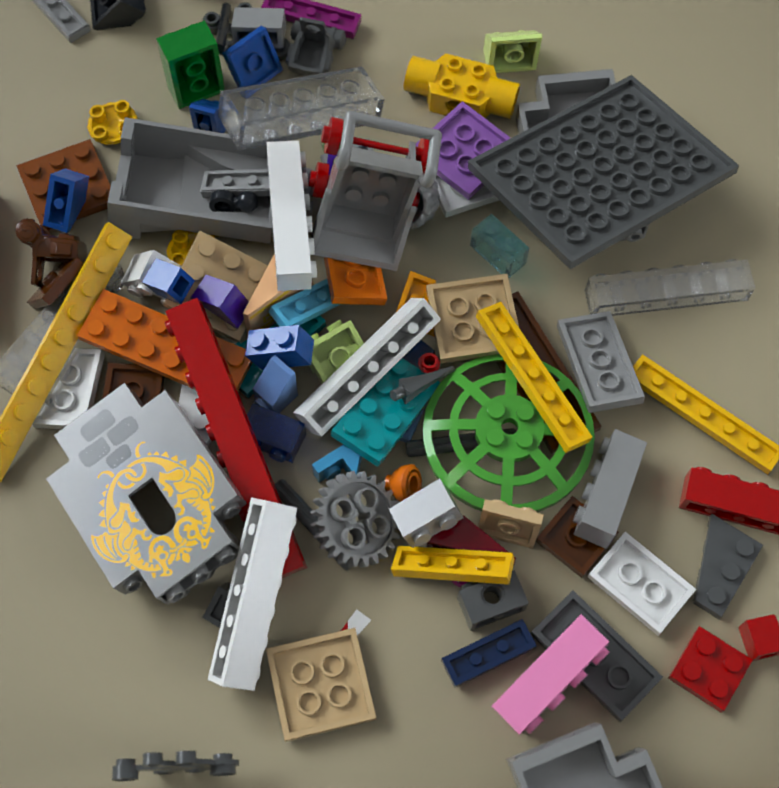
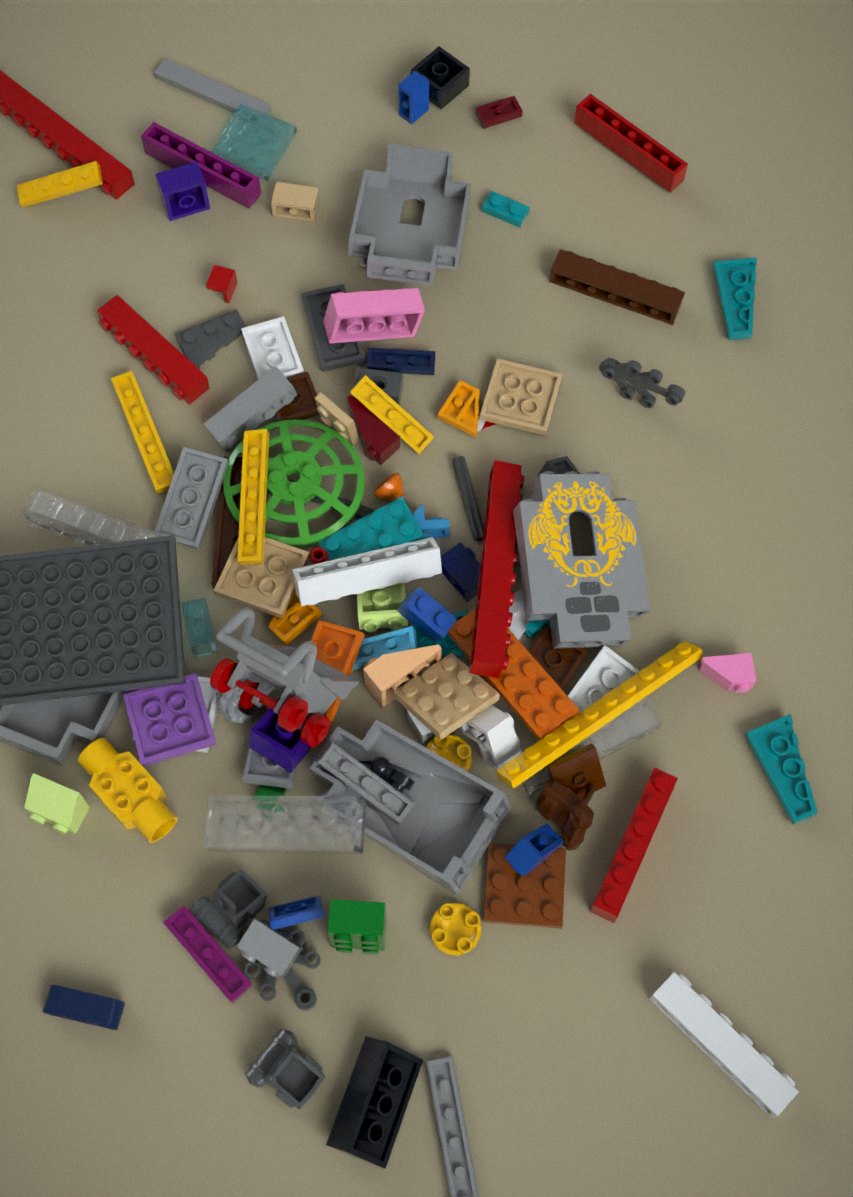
camera: 150 degrees left, 0 degrees up
brick [142,258,195,304] -> none
blue slope [189,99,230,133] -> none
dark purple slope [190,274,249,329] -> none
white brick [208,497,297,691] -> none
black bar [216,3,232,54] -> none
medium blue slope [253,355,298,418] -> none
white brick [267,141,317,291] -> none
light grey gear [310,471,400,568] -> none
brick [389,479,464,548] -> none
dark grey piece [390,366,455,405] -> none
red plate [668,626,753,713] -> none
none -> light orange wing [437,380,480,438]

